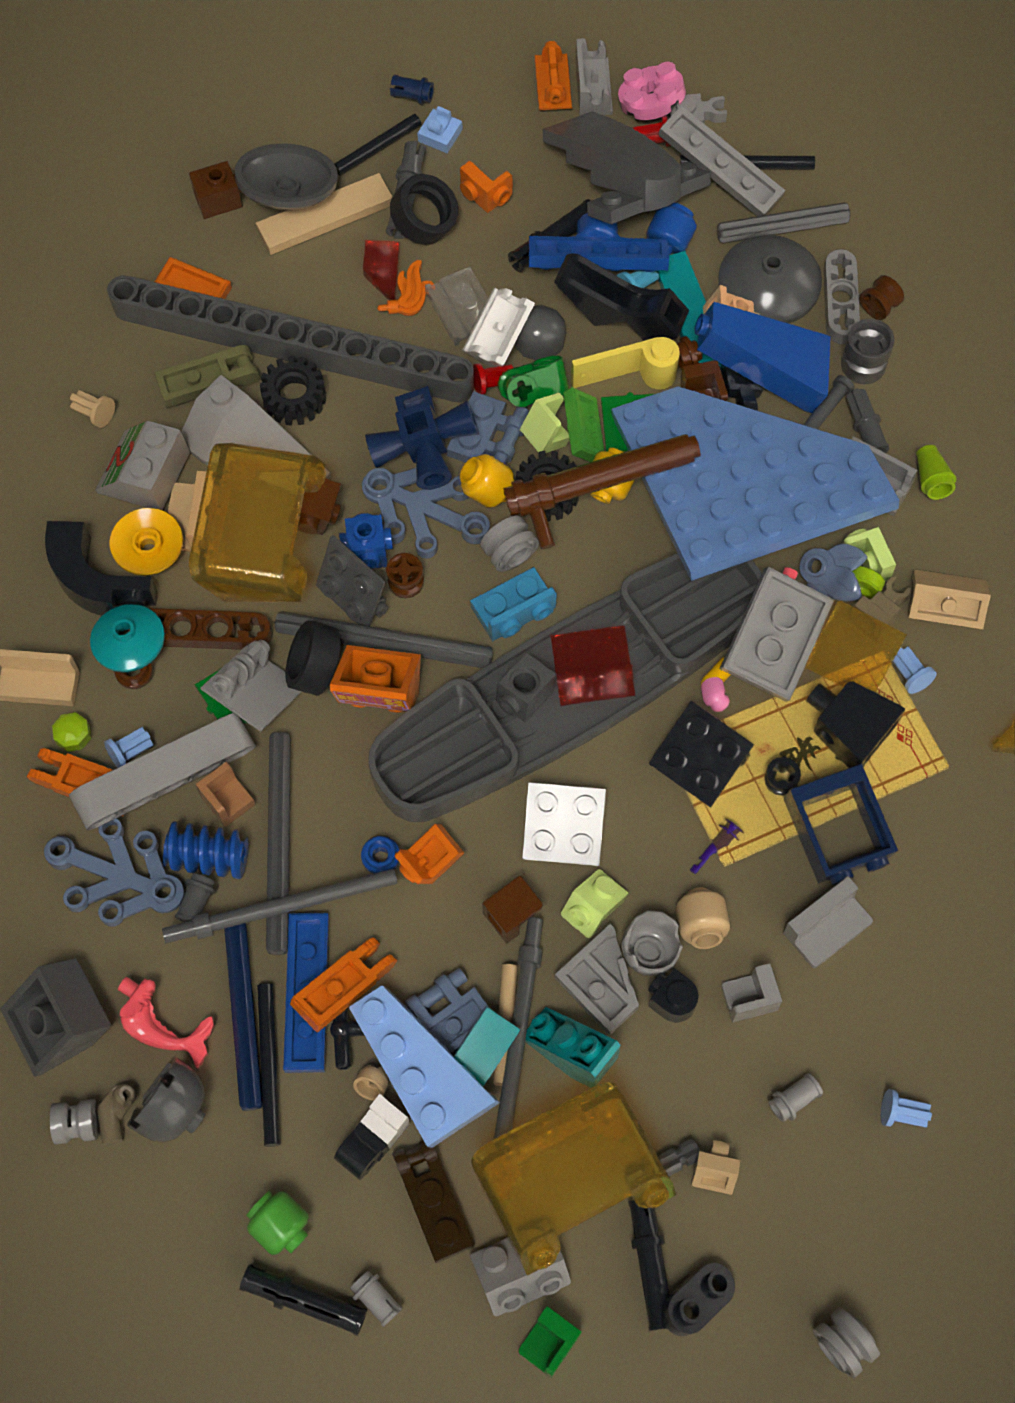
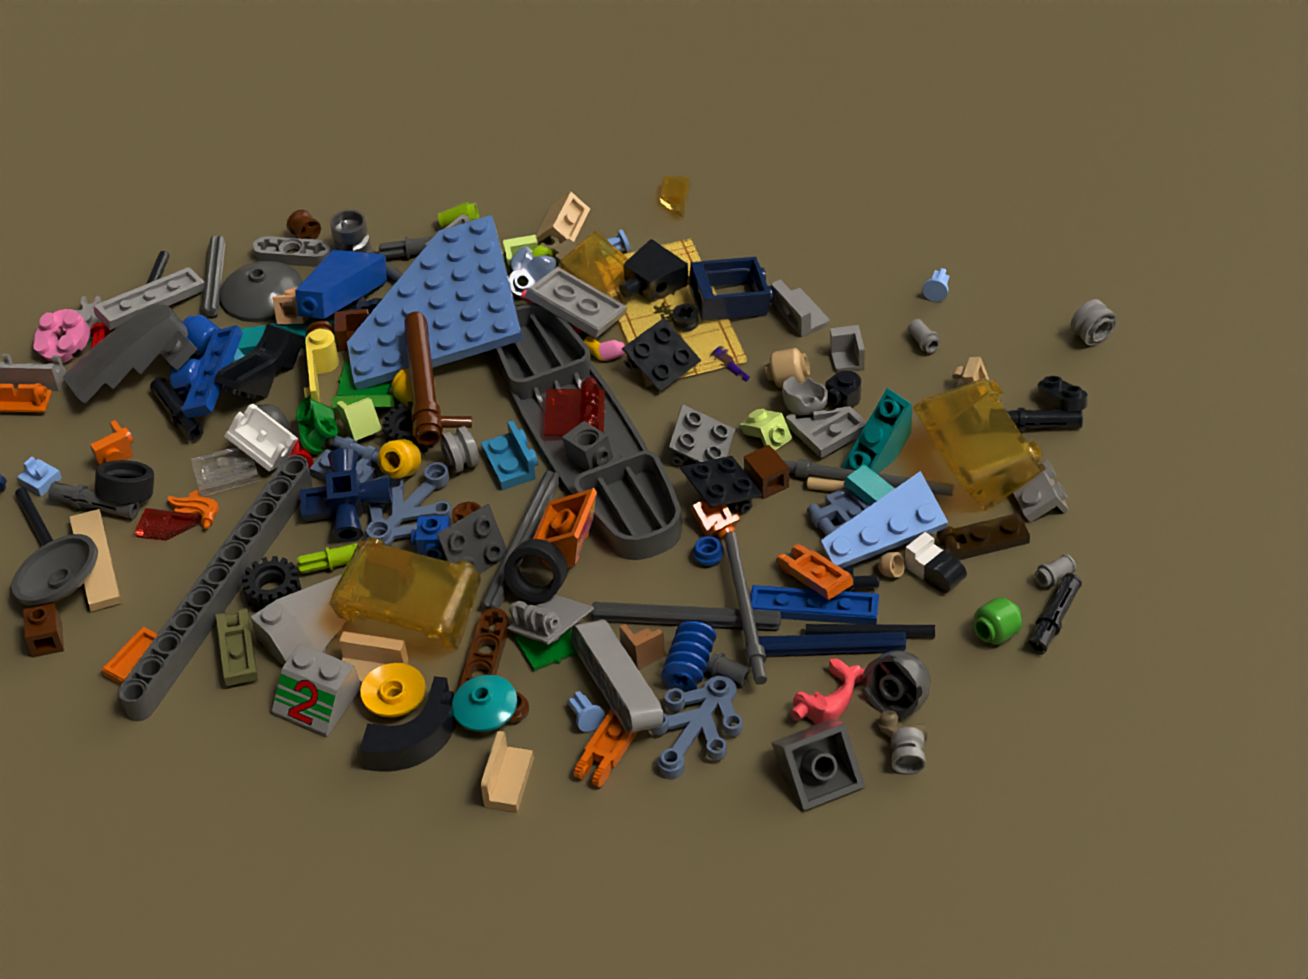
camera: 80 degrees left, 20 degrees down
lime tile [52,712,91,752] -> none
tan piece [70,390,115,428] -> none
green panel [519,1306,582,1378] -> none
none -> lime axle [297,543,361,574]
none -> black hinge [680,456,763,513]

